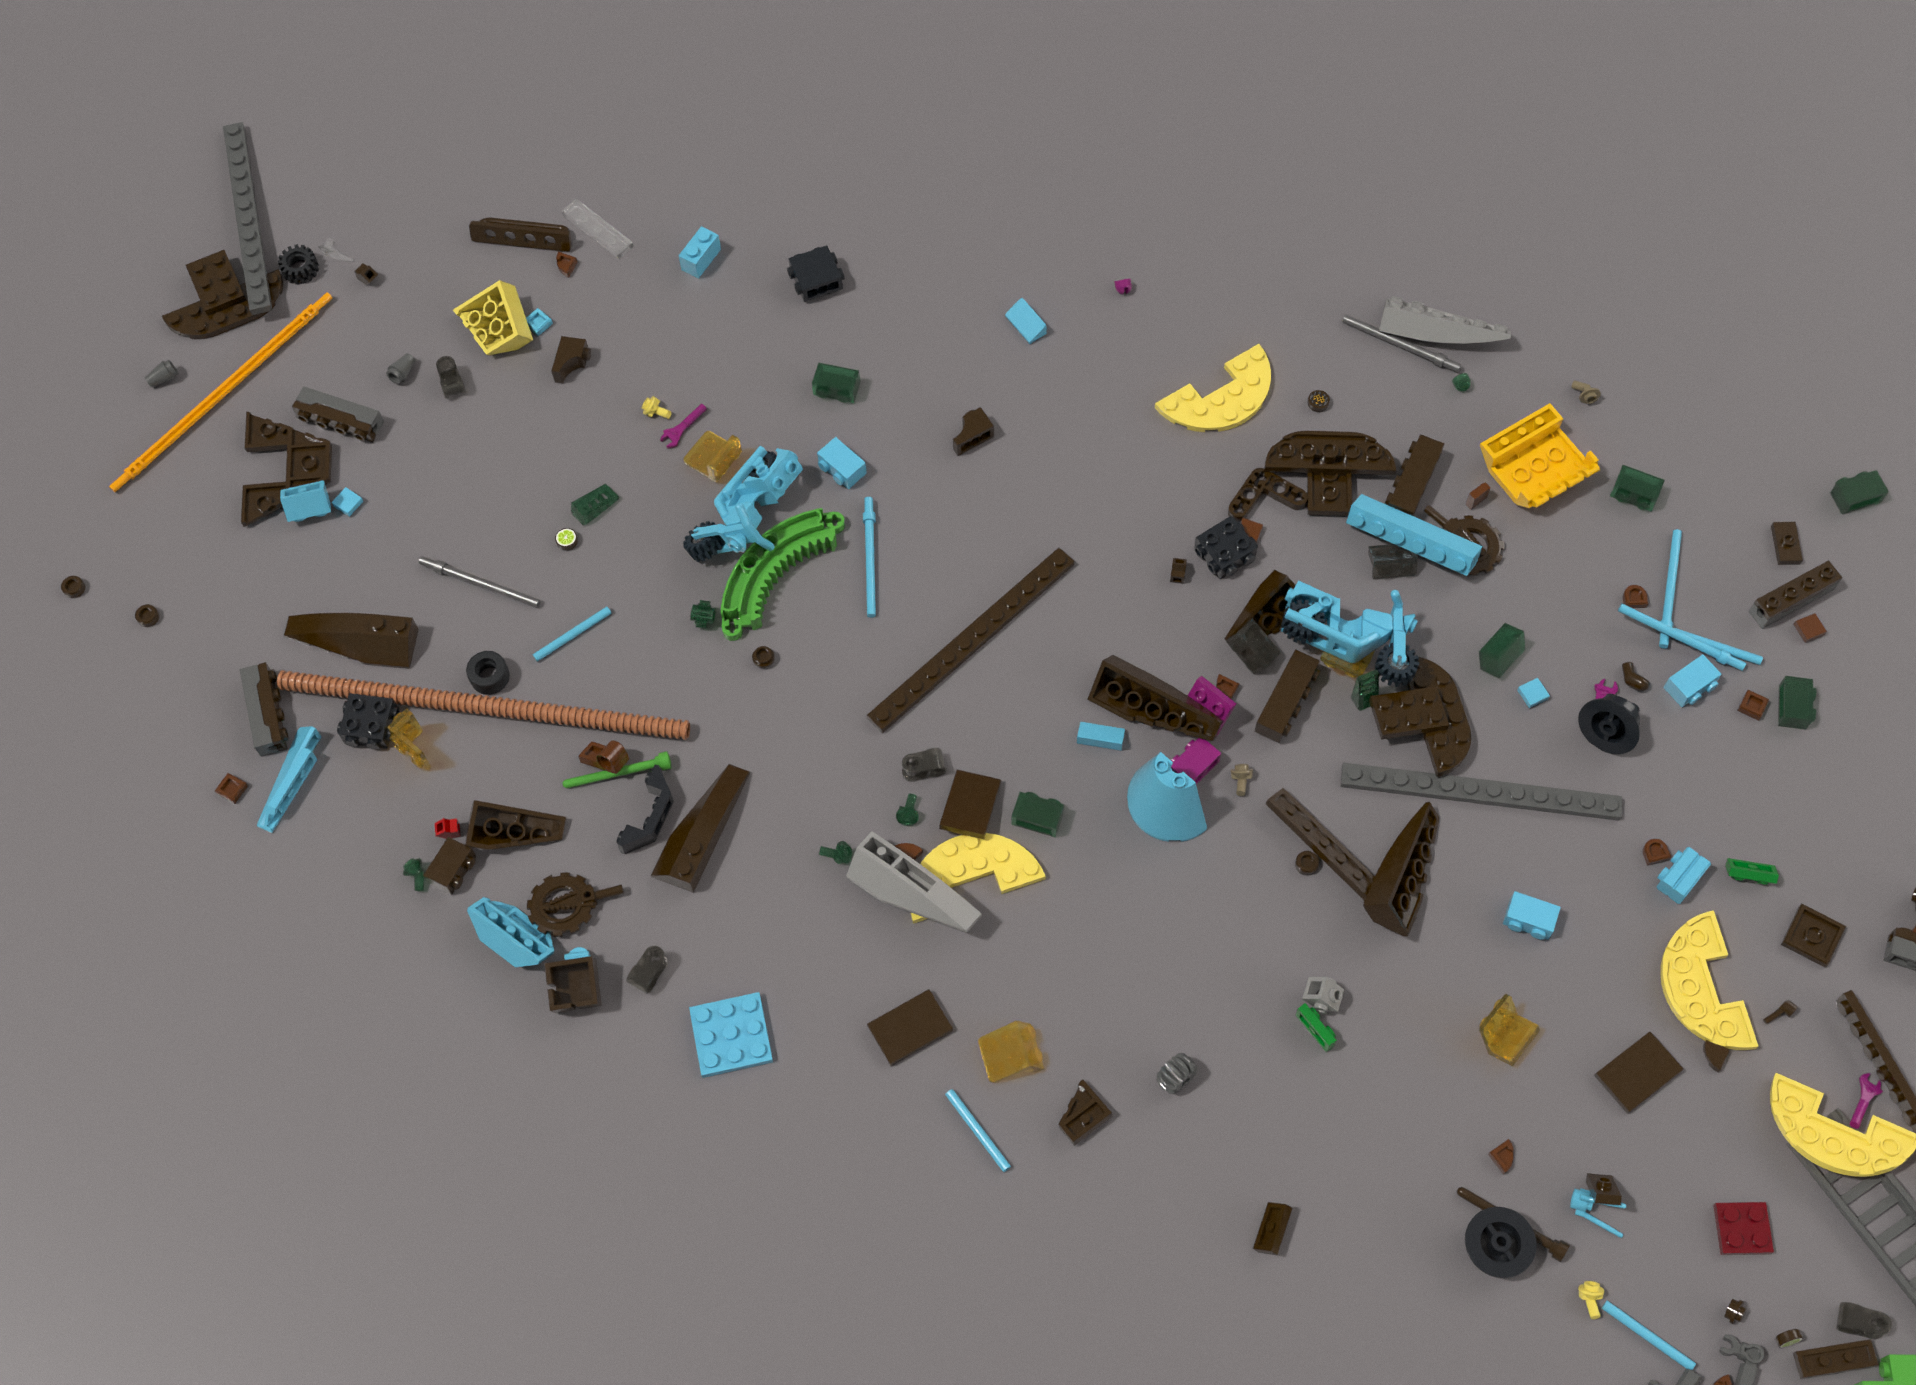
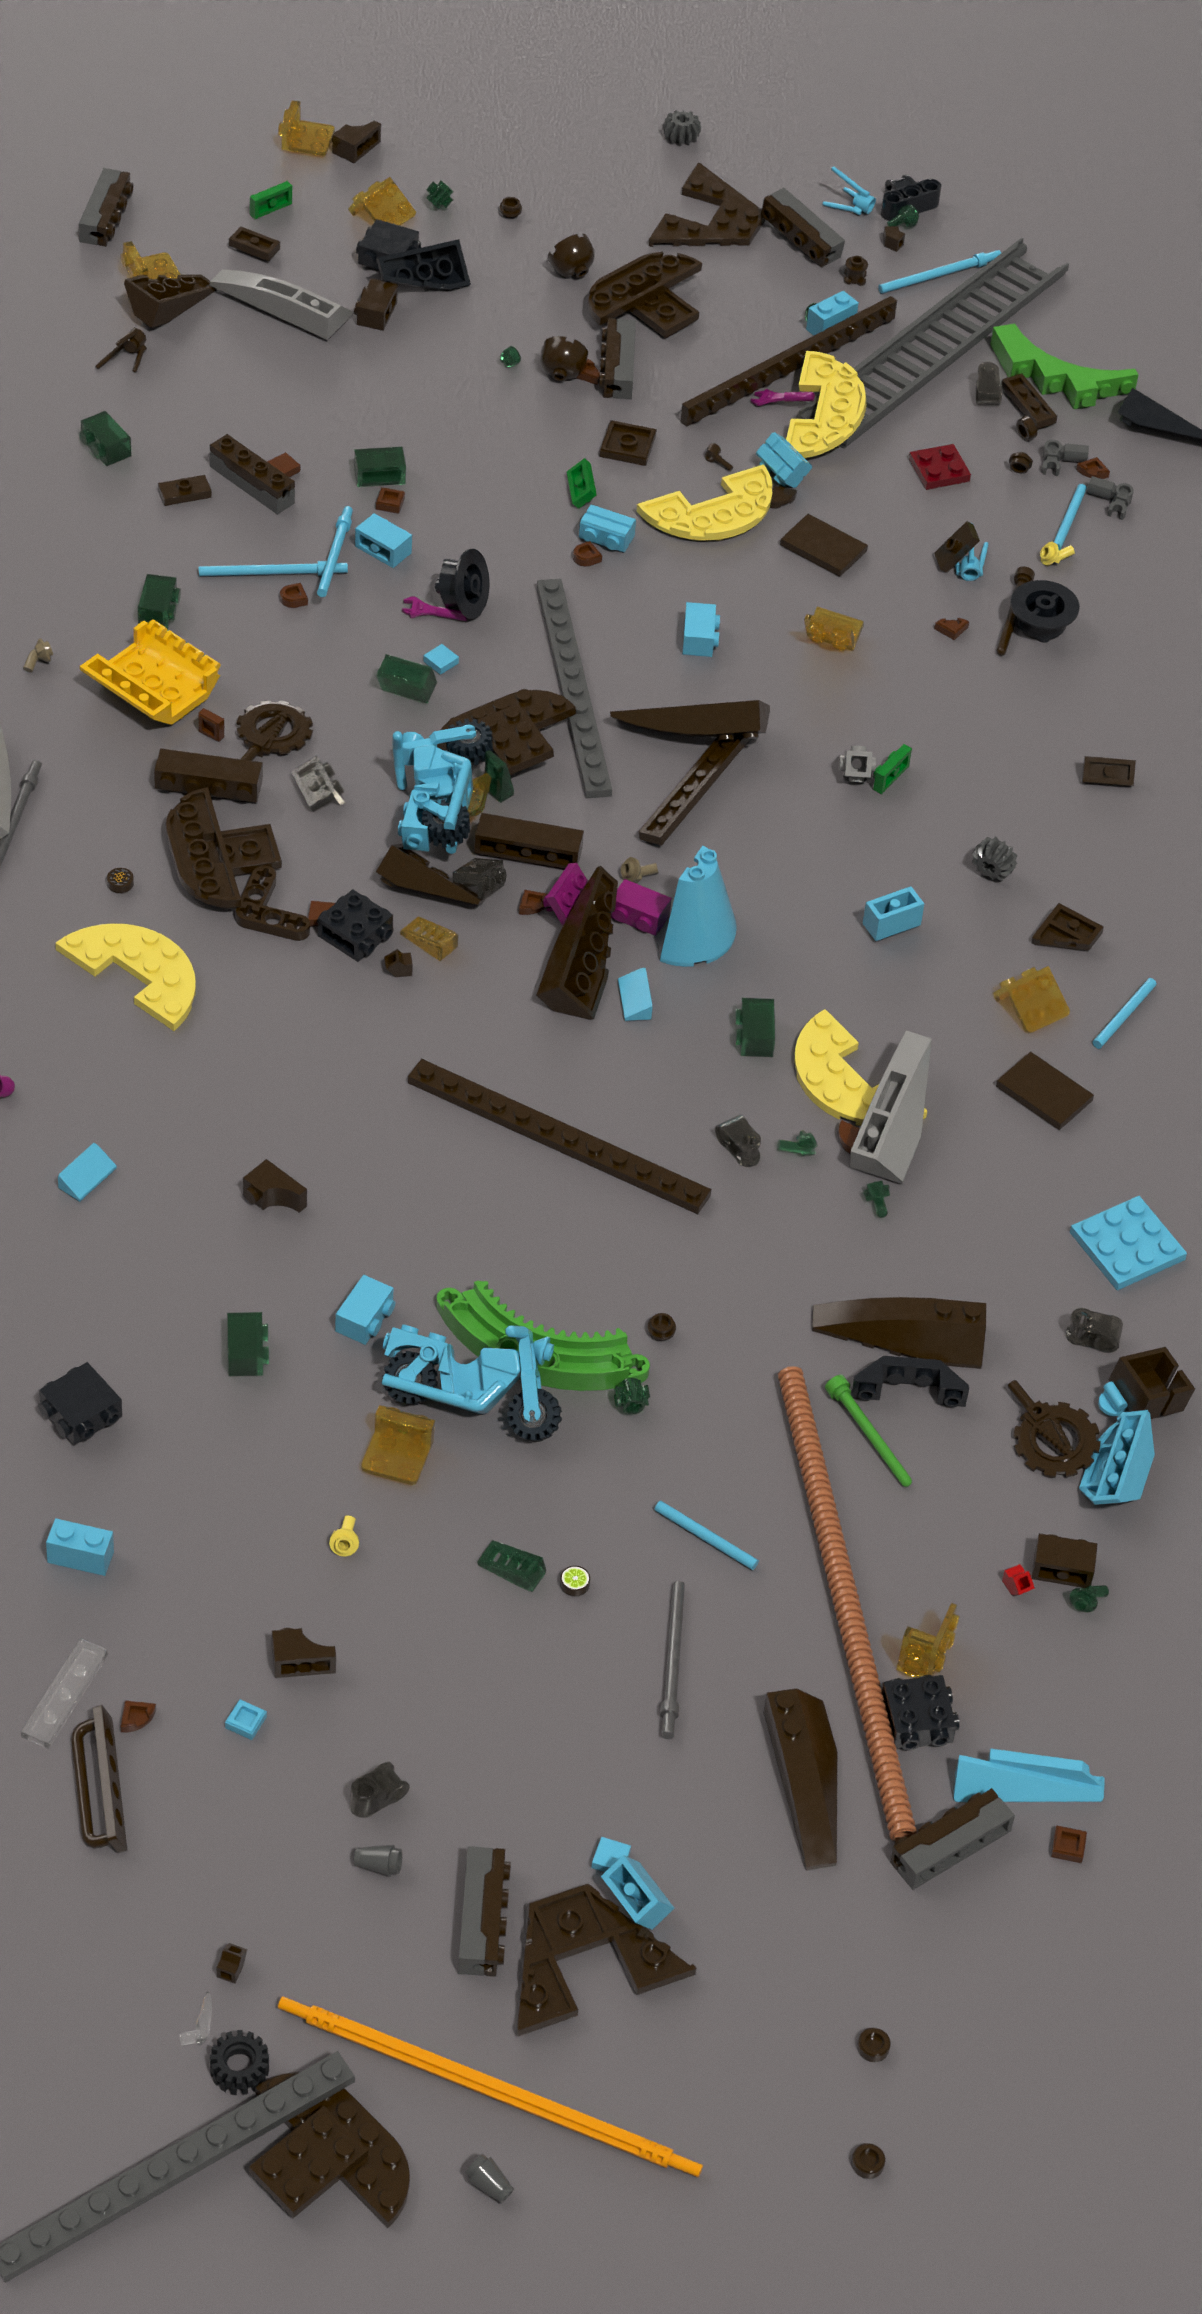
camera: 115 degrees left, 15 degrees down
light yellow wedge [453,280,533,355] -> none
dark brown wedge [465,800,566,850] -> none
black tyre [466,651,510,695] -> none
reddish brown plate [578,740,629,774] -> none
magenta piece [660,403,707,449] -> none
medium azure bar [863,497,876,618] -> none
dark brown tile [939,769,1001,839] -> none
dark brown tile [1295,851,1319,876] -> none
medium azure brick [1346,494,1482,576] -> none
clear green hinge [1452,373,1471,392] -> none
dark brown arm [1622,662,1649,691] -> none
medium azure bar [1675,628,1763,665] -> none
none -> clear yellow slope [400,916,458,961]
none -> medium azure brick [756,432,812,488]
none -> medium azure brick [863,886,924,941]

